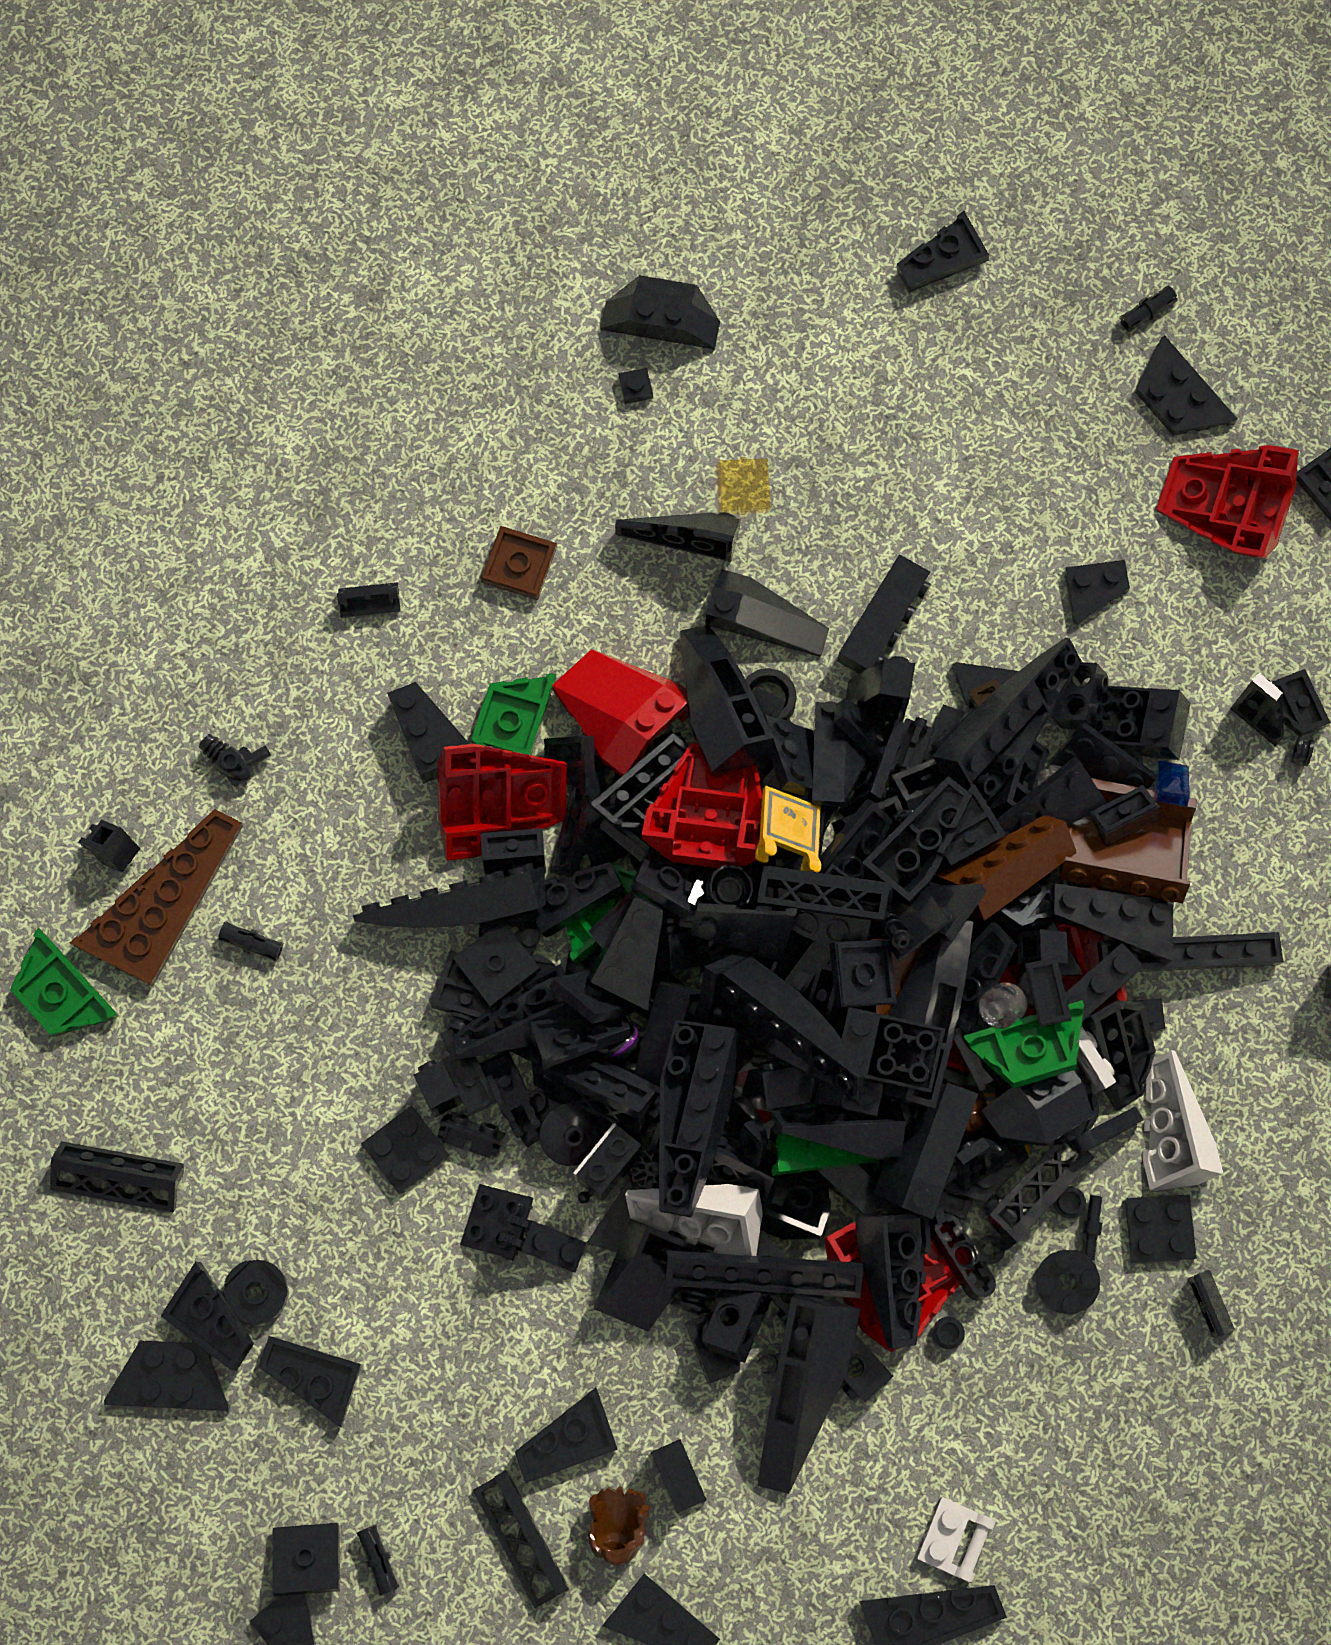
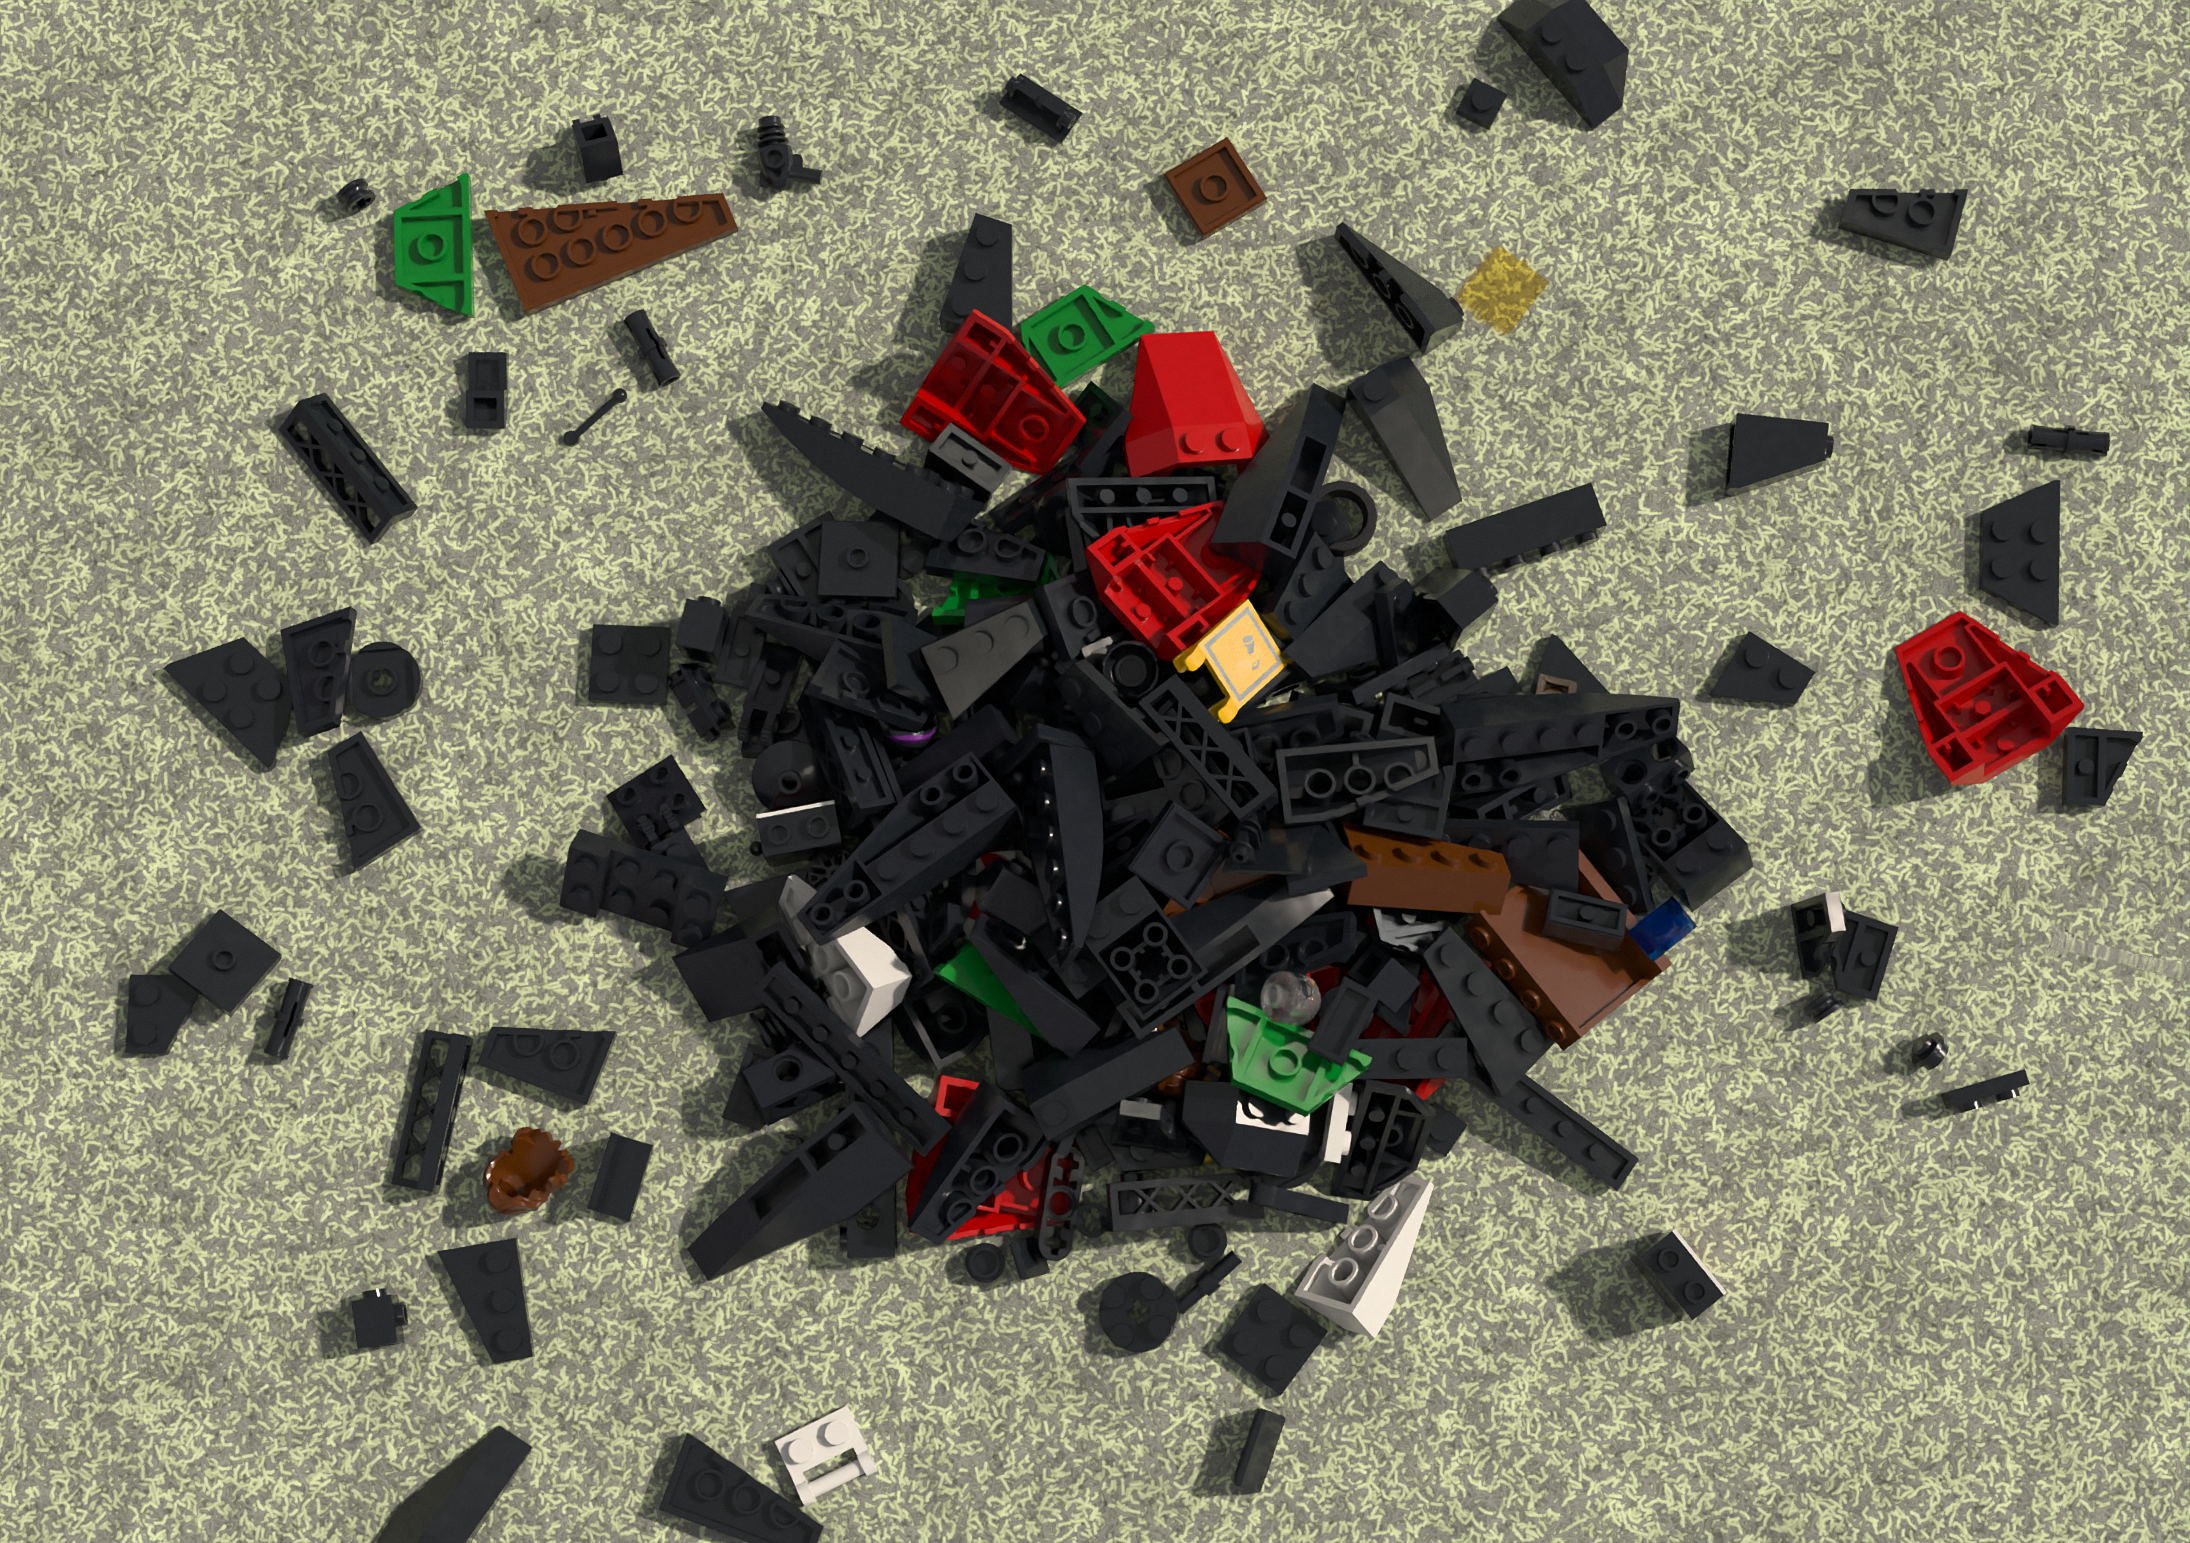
camera: 40 degrees right, 5 degrees up
none -> black slope [466,352,509,429]
none -> black piece [559,829,729,948]
none -> black hinge [564,388,627,447]
none -> black slope [1010,1236,1050,1281]
none -> black slope [1724,413,1834,497]

